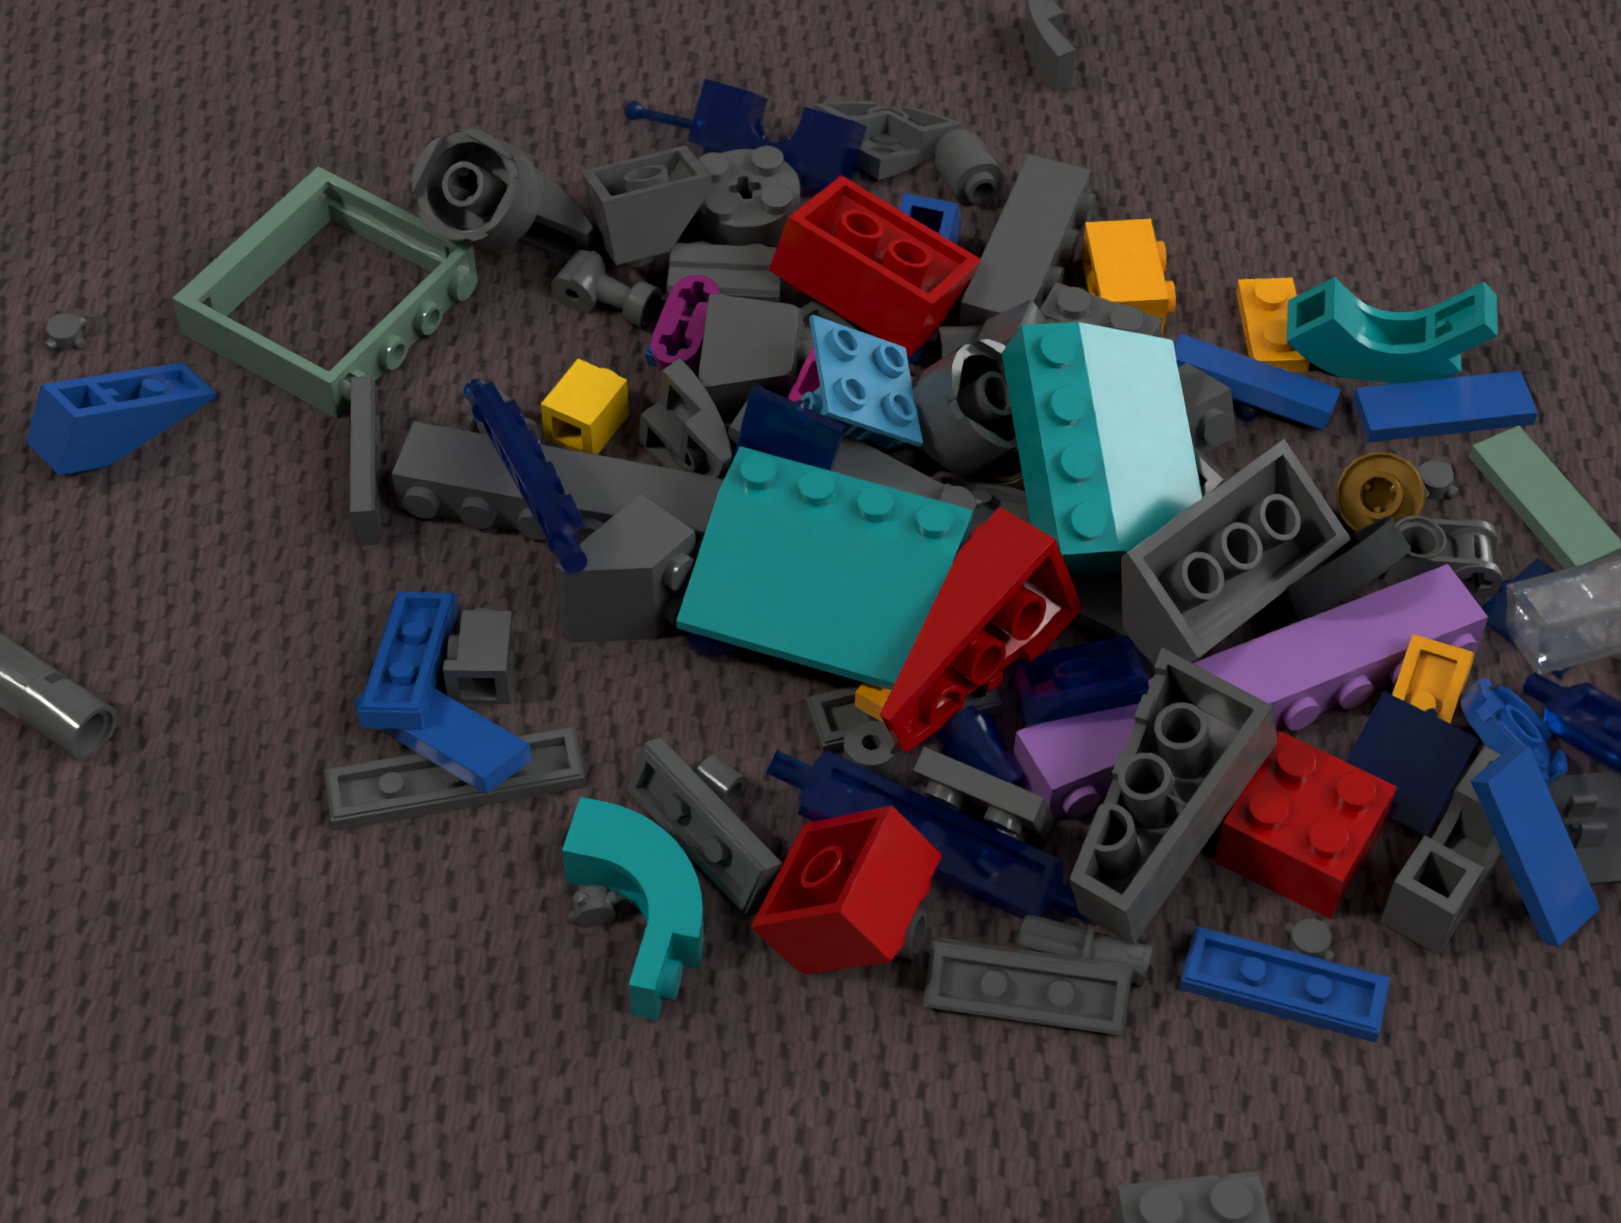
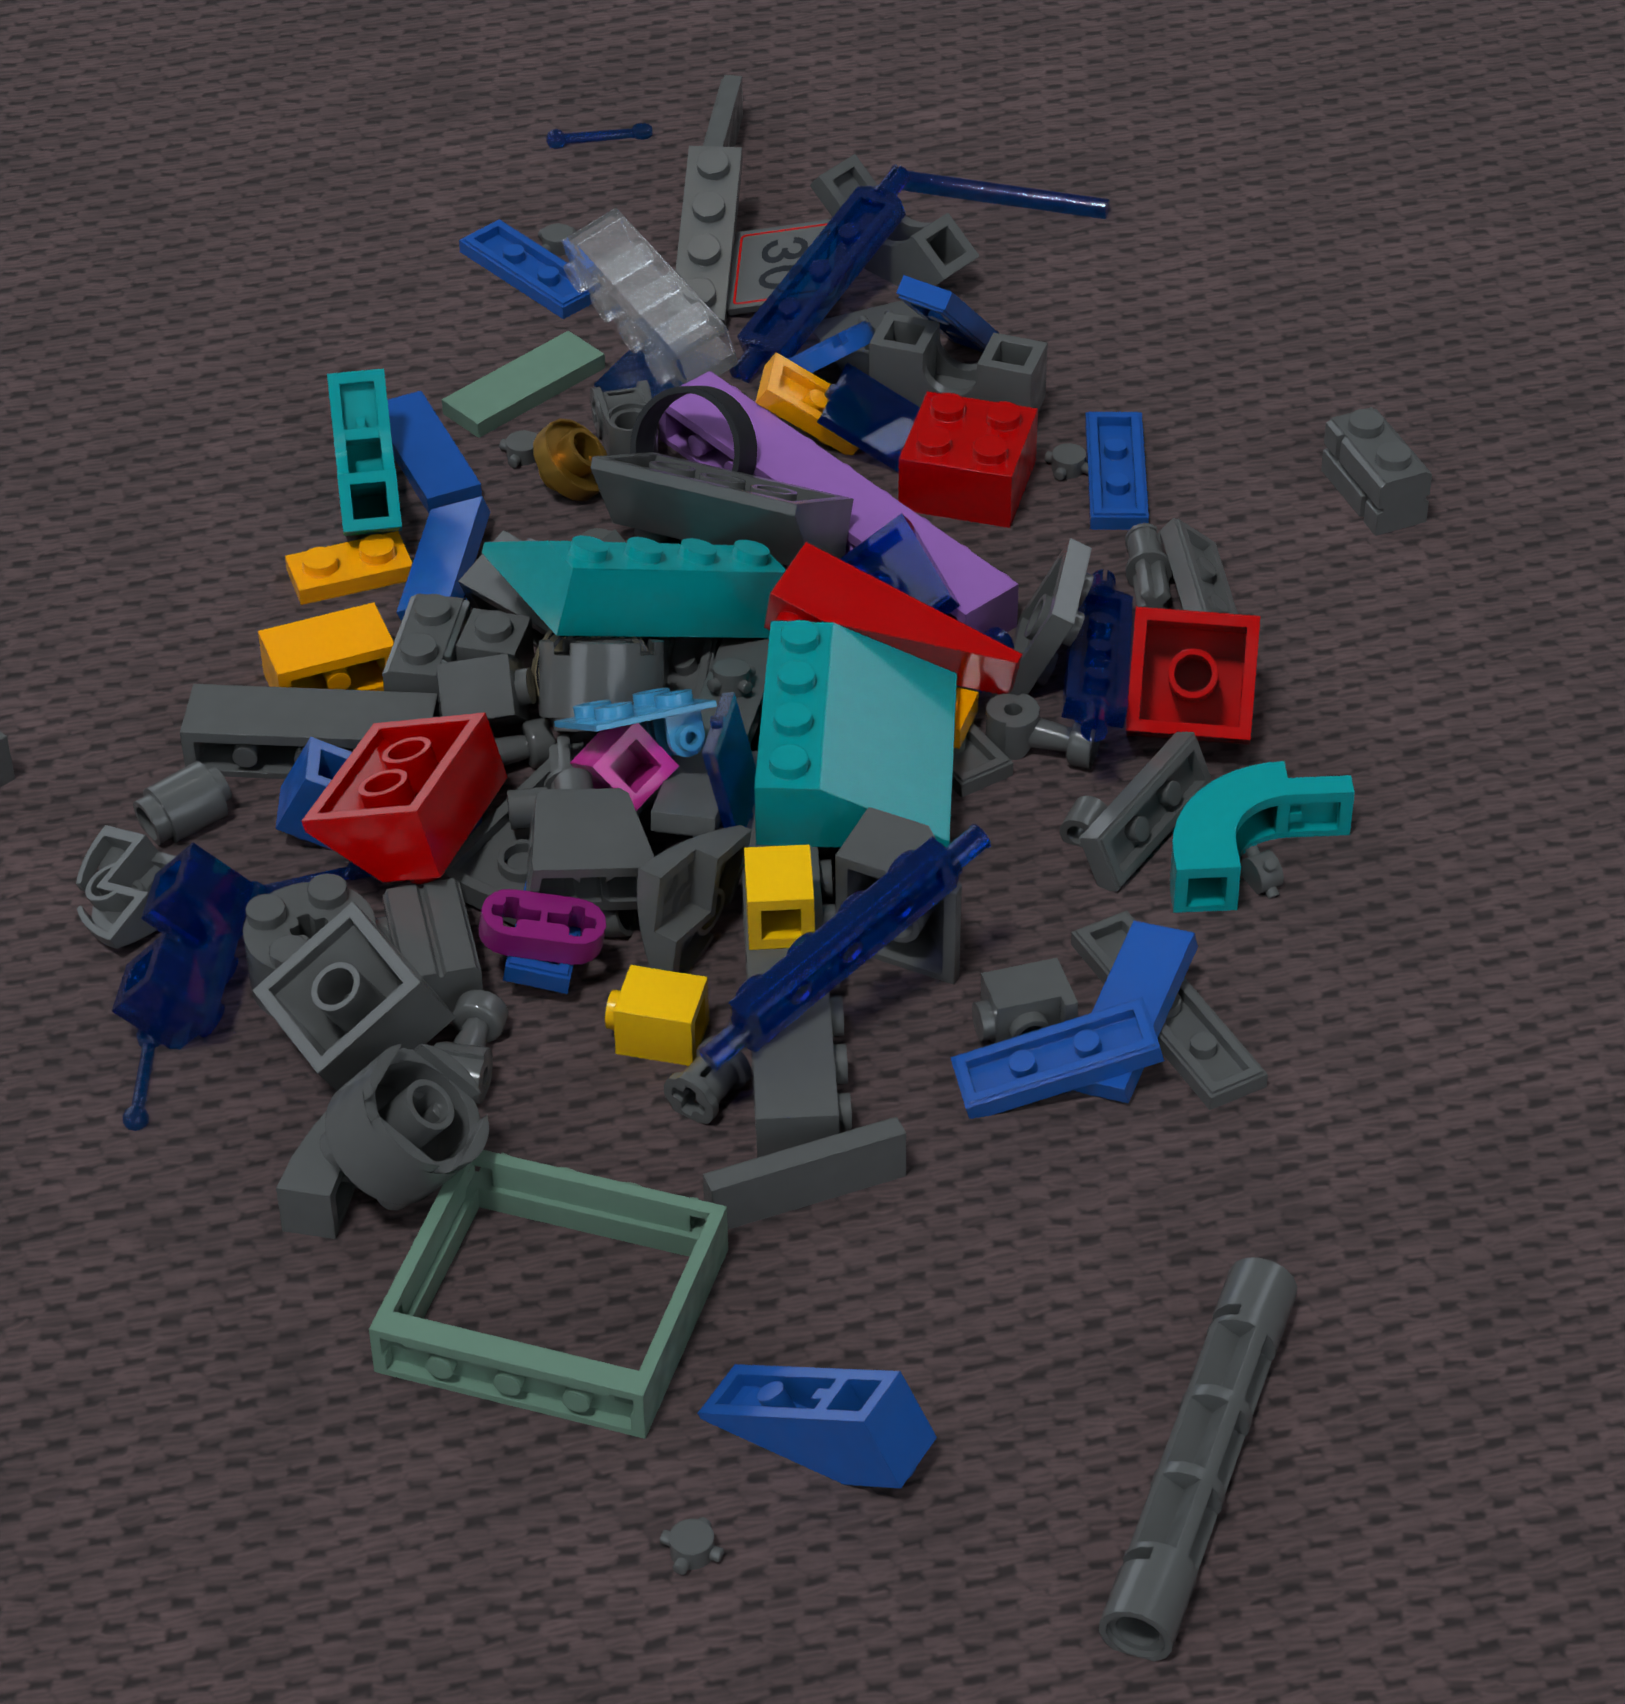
camera: 105 degrees left, 10 degrees down
dark grey wedge [1070,648,1277,945] -> none
none -> yellow brick [744,844,815,950]

